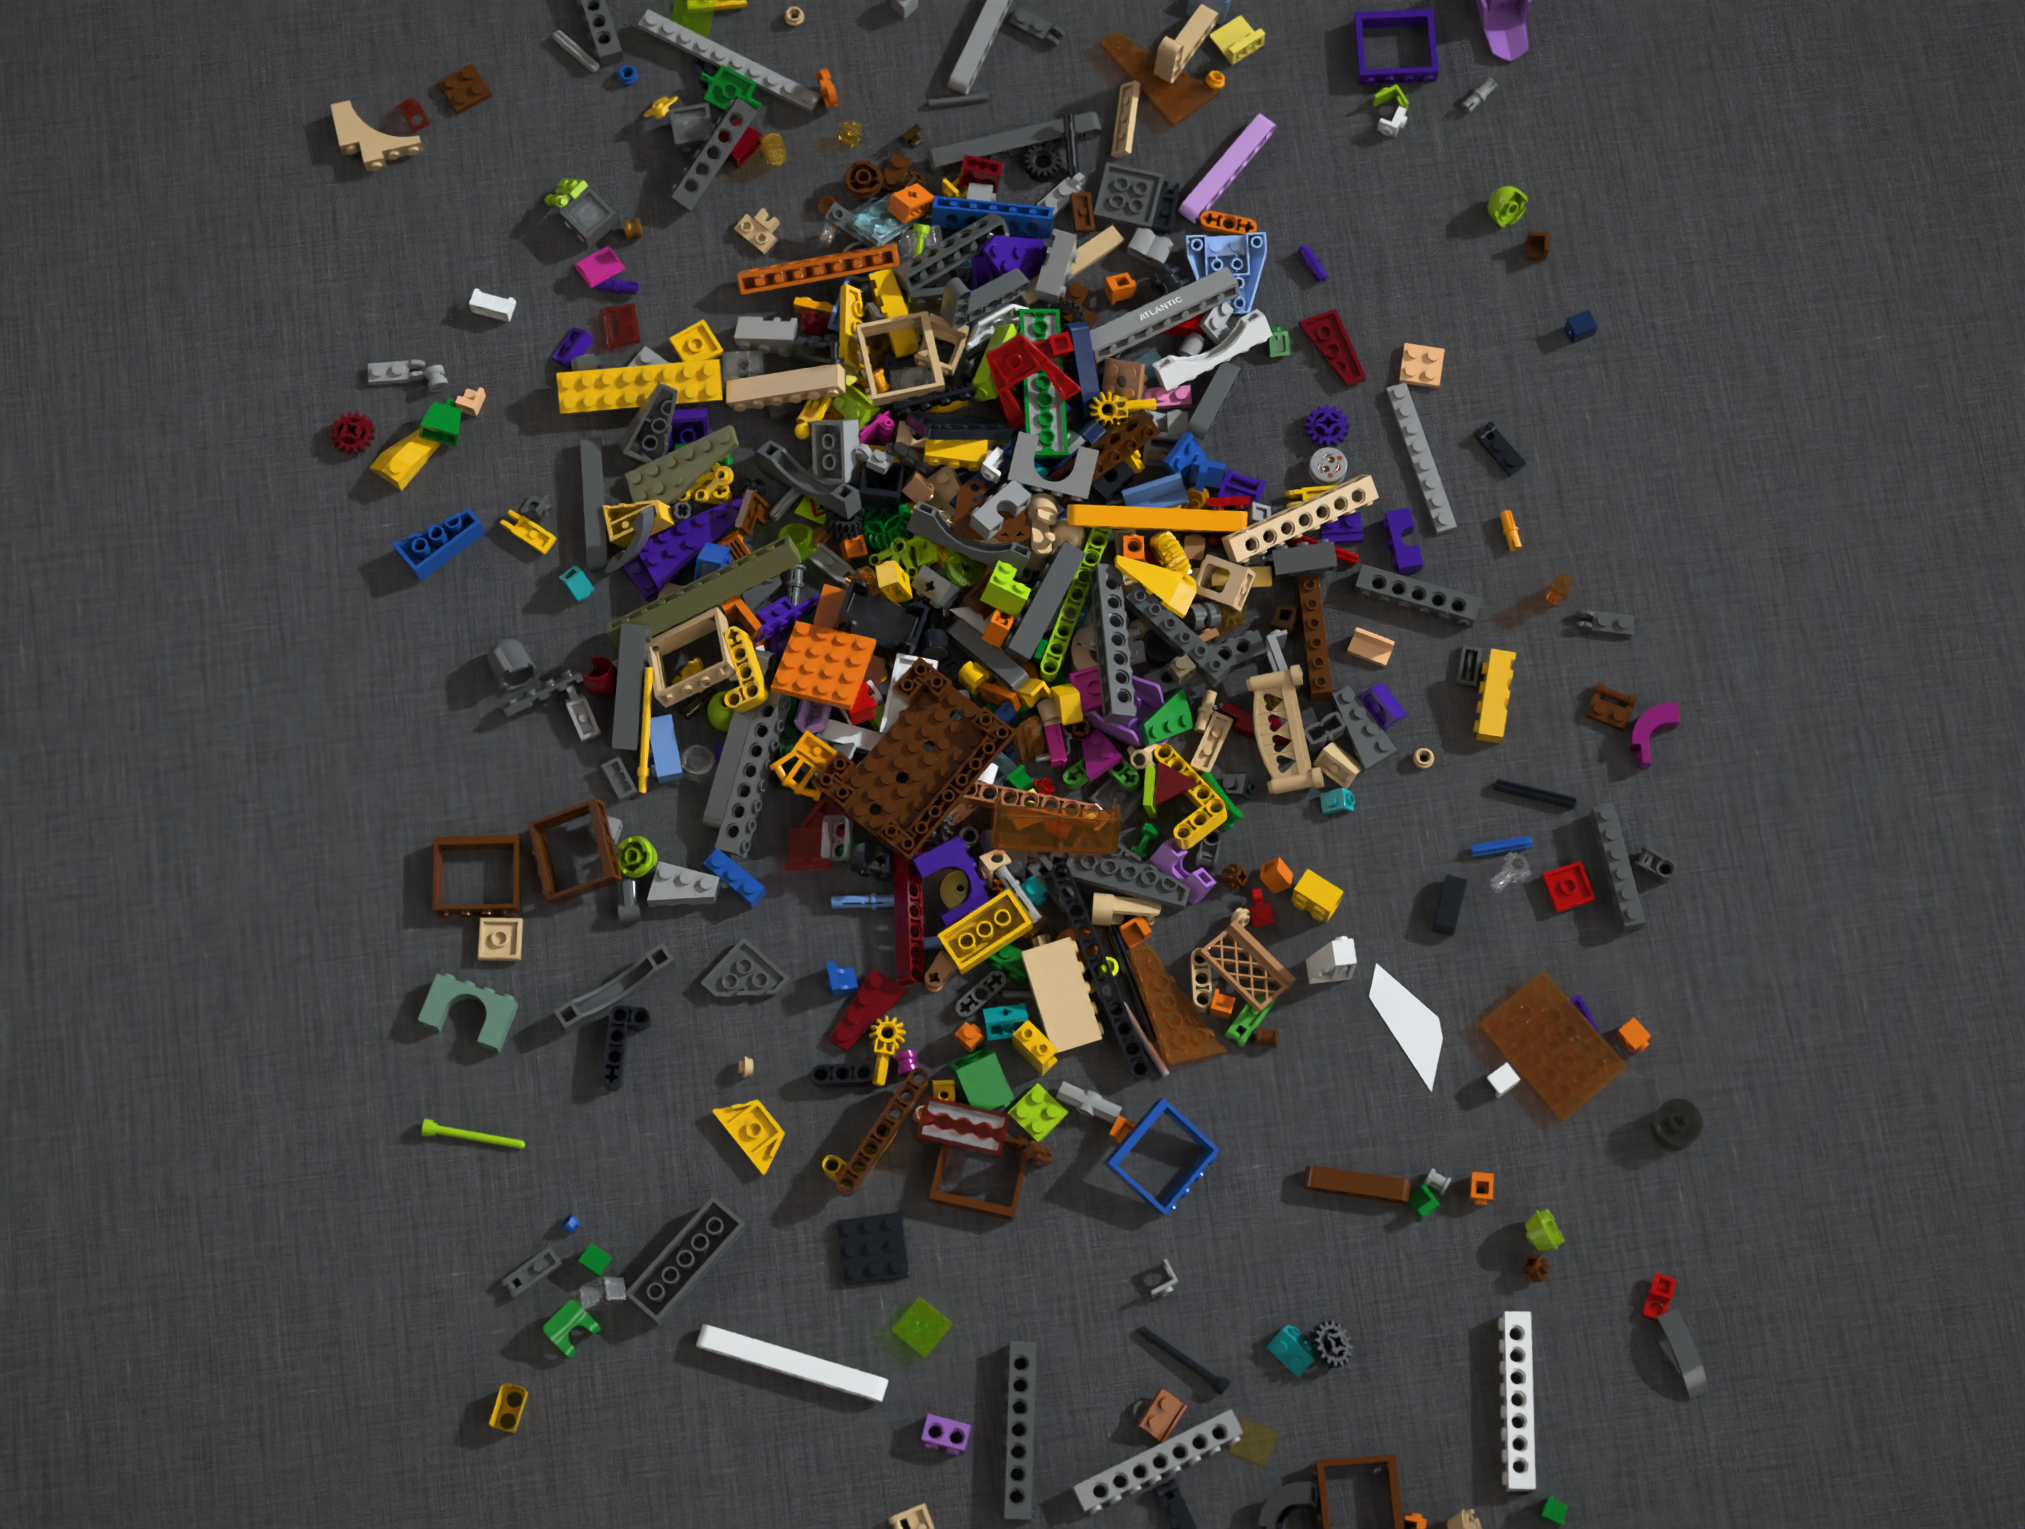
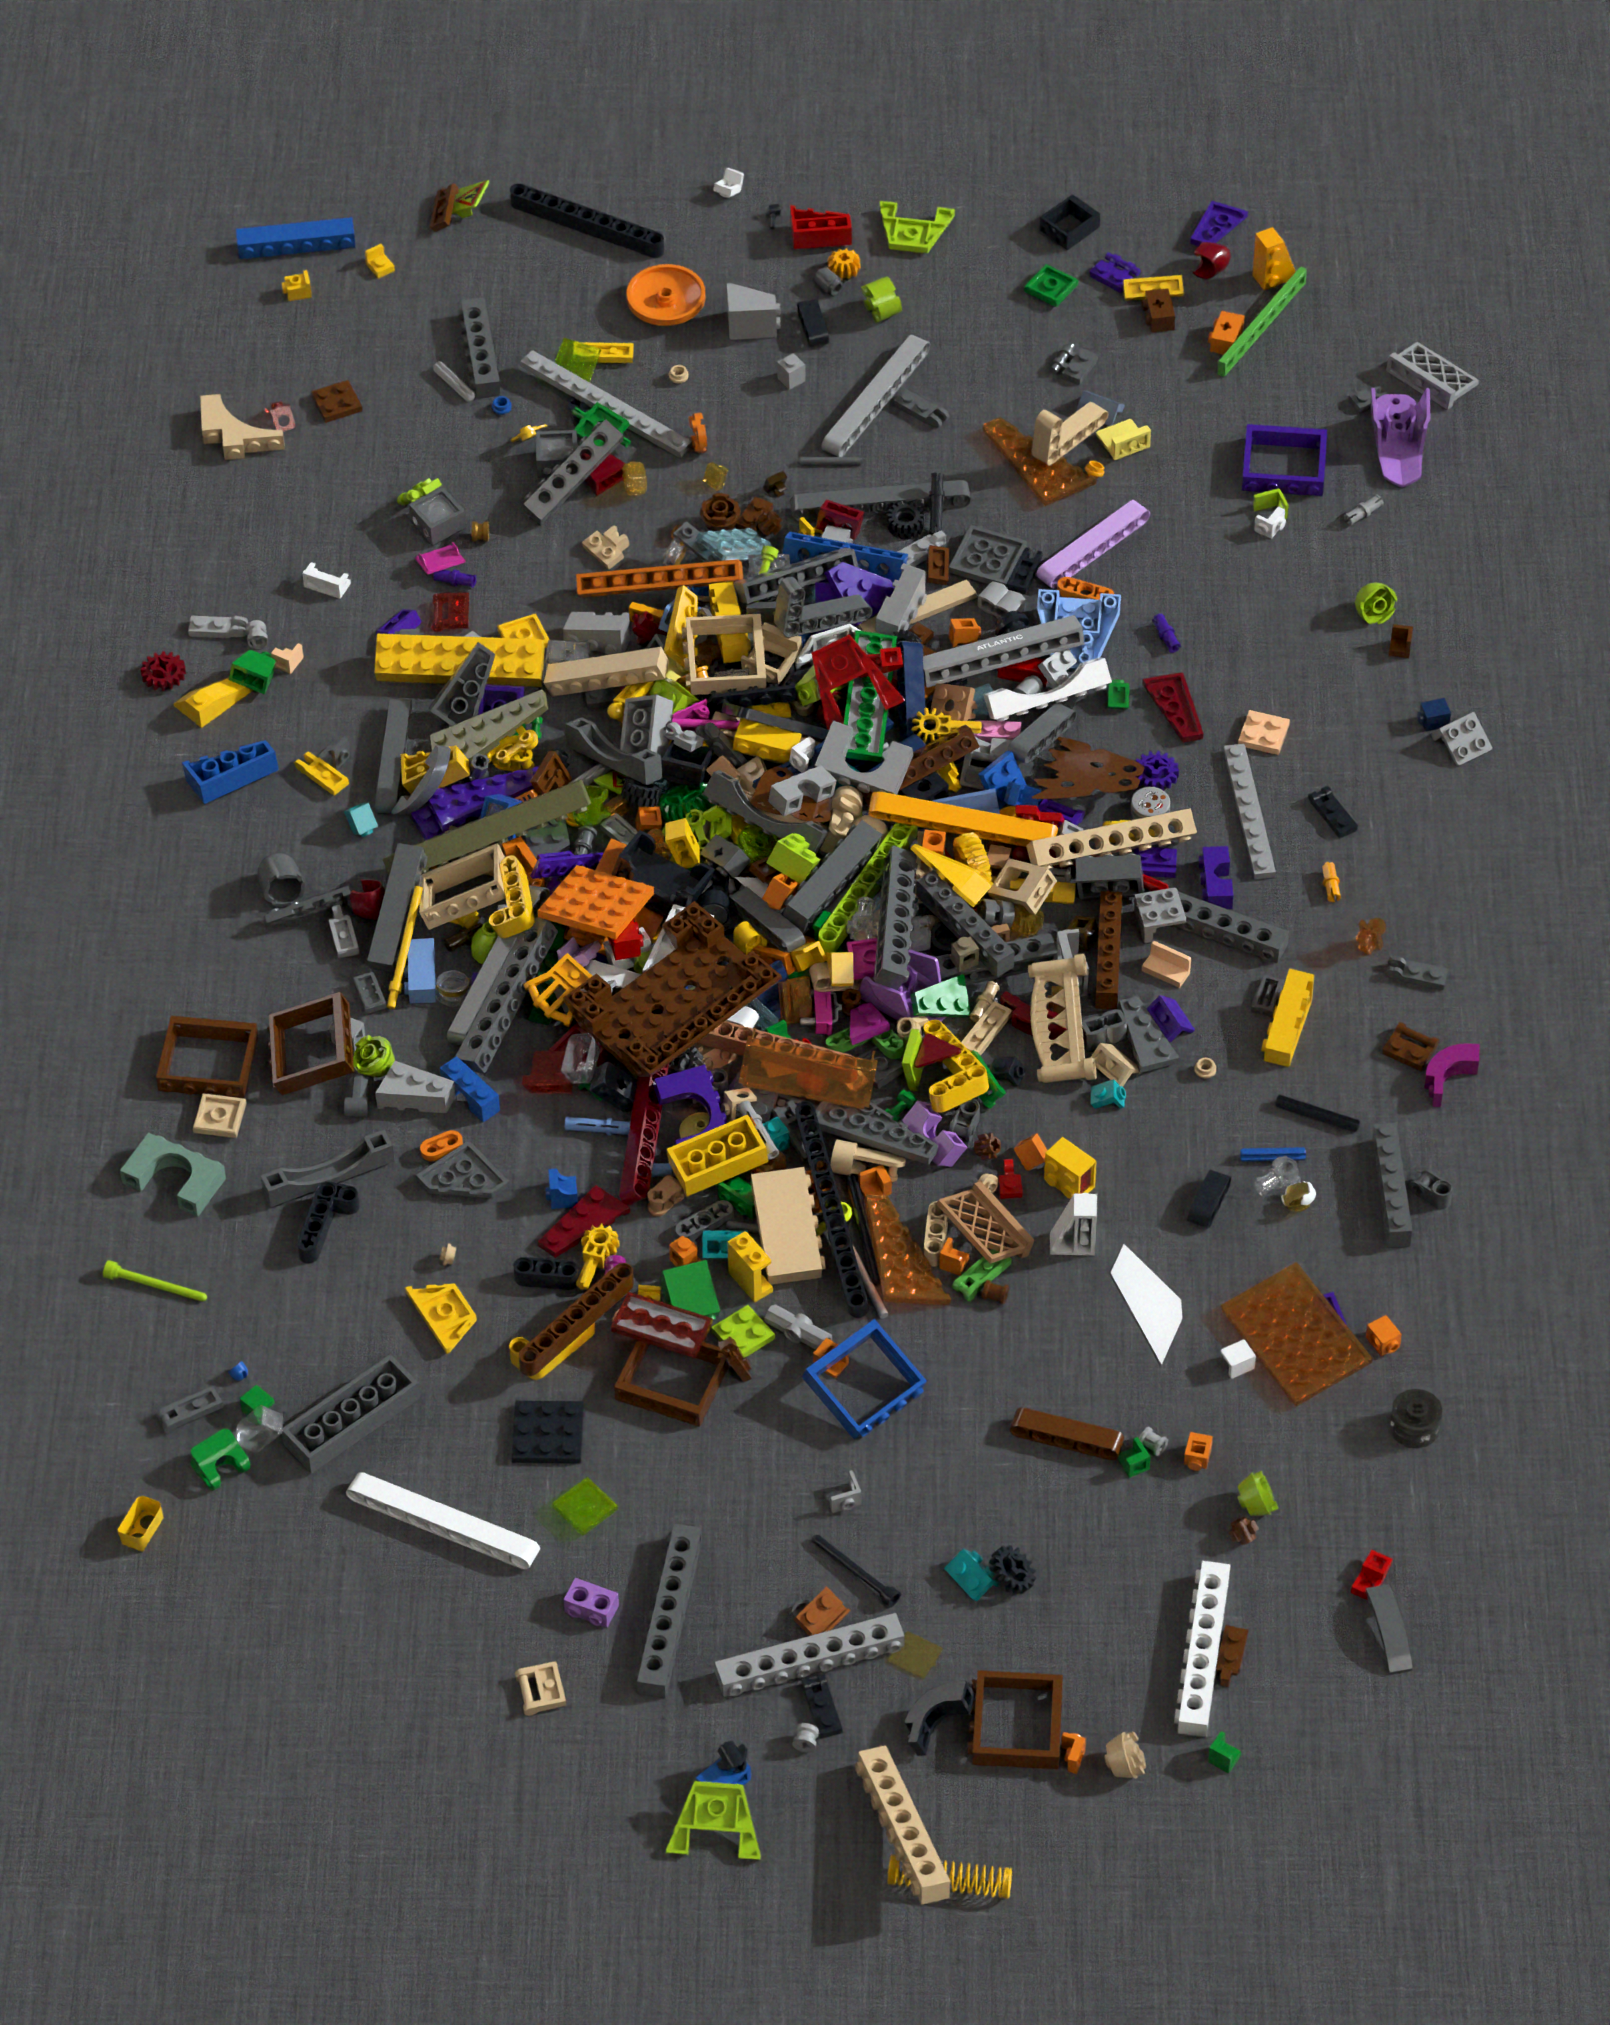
camera: 10 degrees right, 20 degrees down
black piece [792,335,845,366] -> none
orange brick [887,183,934,224] -> none
tan plate [1111,80,1140,158] -> none
red plate [1541,861,1596,914] -> none
none -> orange plate [420,1130,463,1161]
none -> dark pink bar [672,718,756,729]
none -> clear connector [846,897,878,941]
none -> reddish brown piece [1032,737,1144,799]
none -> light grey bracket [1134,888,1186,943]
none -> reddish brown hinge [1216,1625,1249,1687]
none -> clear yellow hair [1281,1181,1316,1212]
none -> light grey bracket [1430,712,1492,766]

